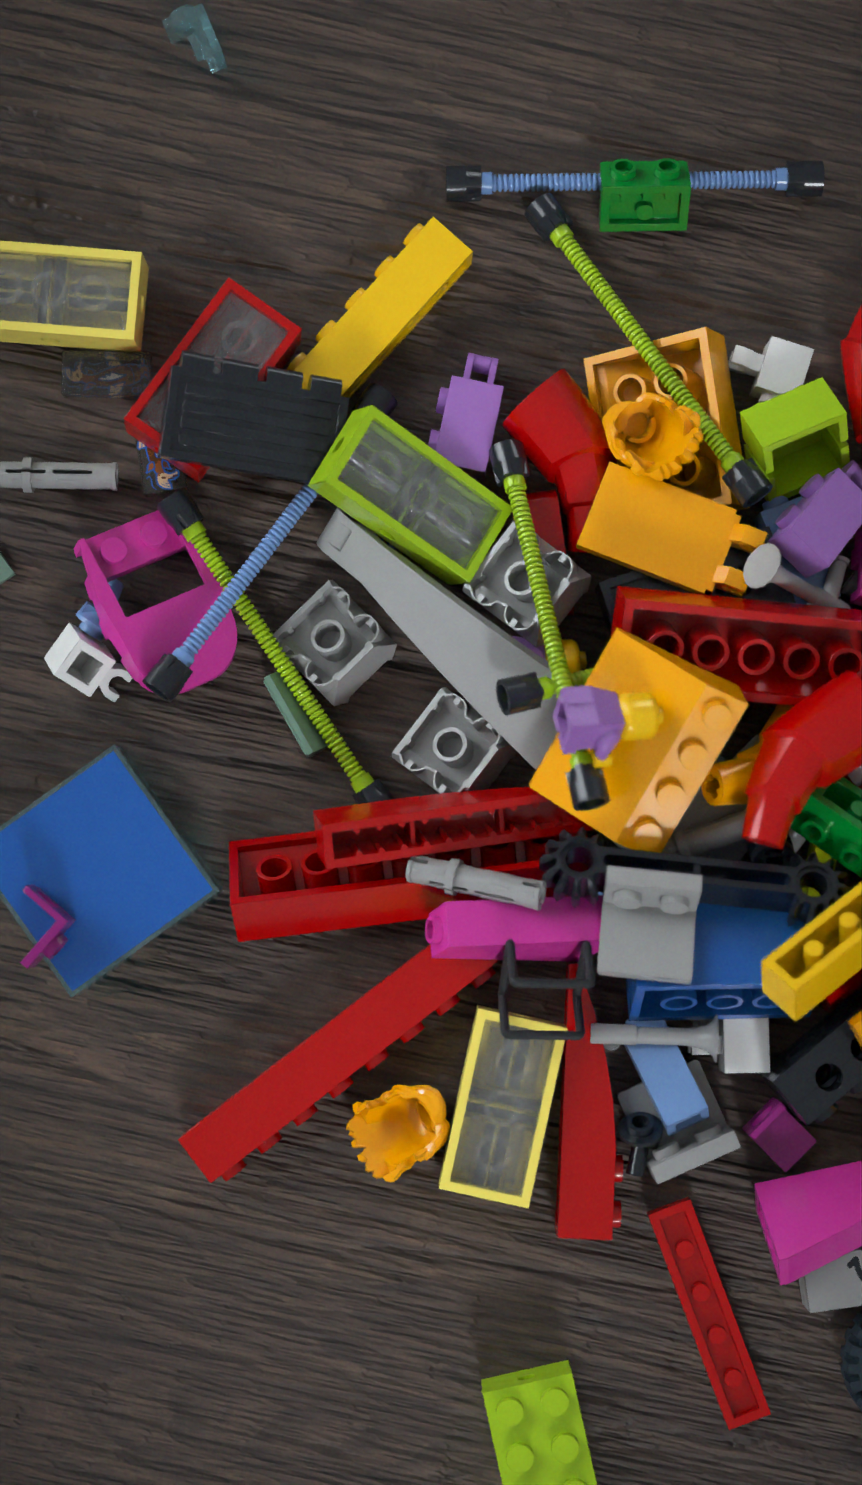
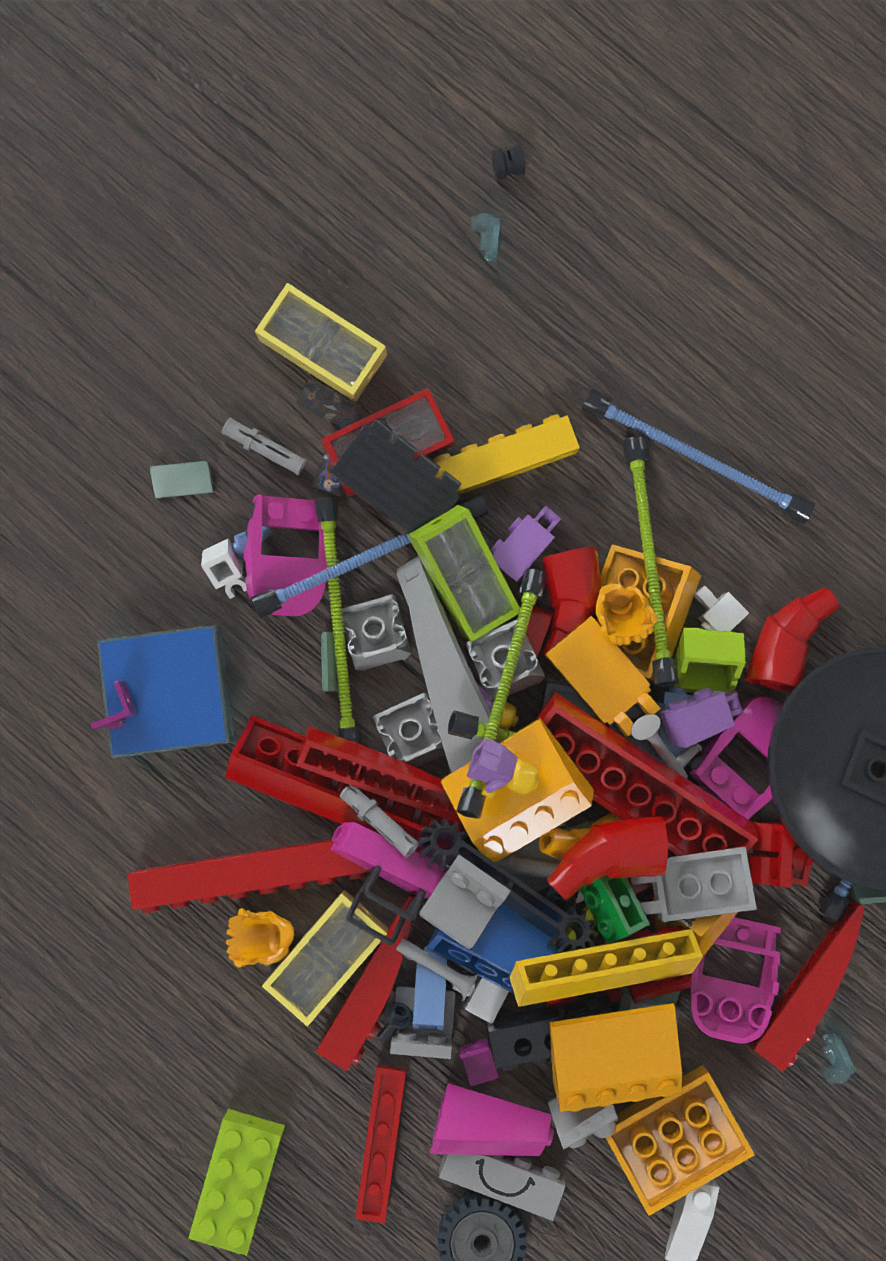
camera: 30 degrees right, 0 degrees up
green bracket [599,158,691,232] -> none

